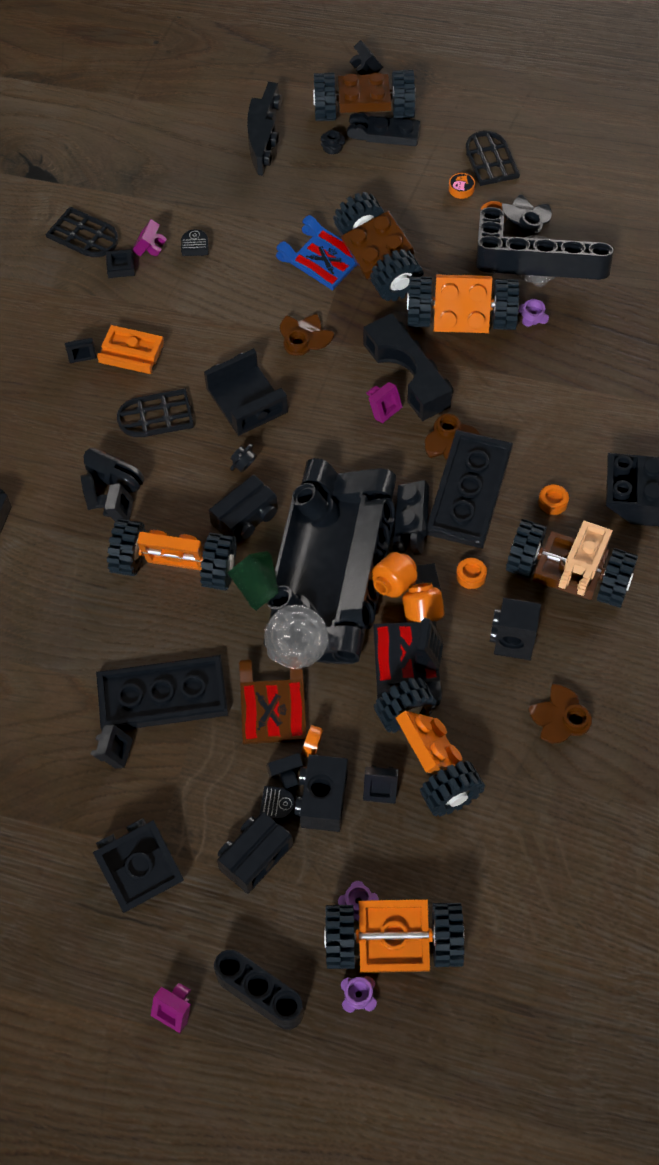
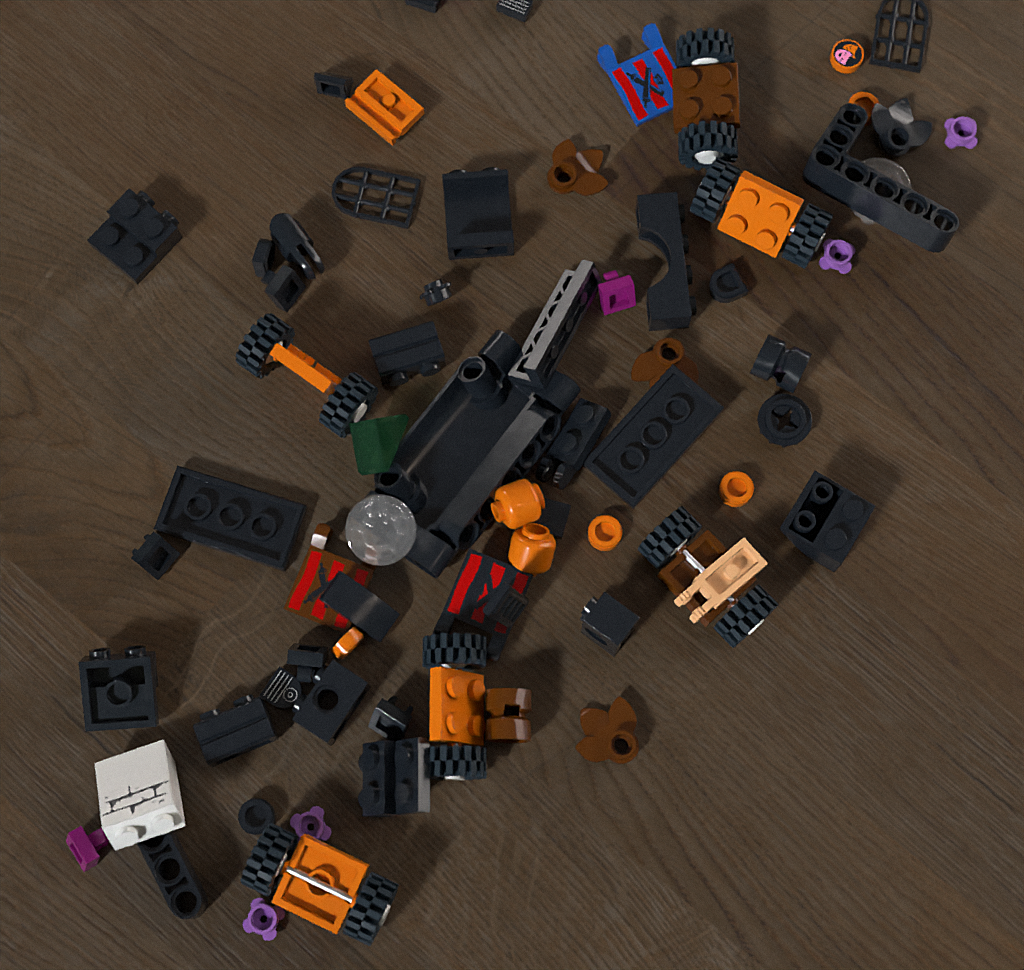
camera: 25 degrees right, 15 degrees up
none -> white brick [95,739,186,850]
none -> black tile [238,798,276,835]
none -> black slope [319,571,400,642]
none -> black plate [358,737,430,817]
none -> reddish brown wheel [485,688,531,744]
none -> black fence [508,260,602,389]
none -> black tile [708,263,749,303]
none -> black wheel [750,334,812,393]
none -> black gear [757,394,812,448]
none -> medium lavender plate [944,116,978,149]

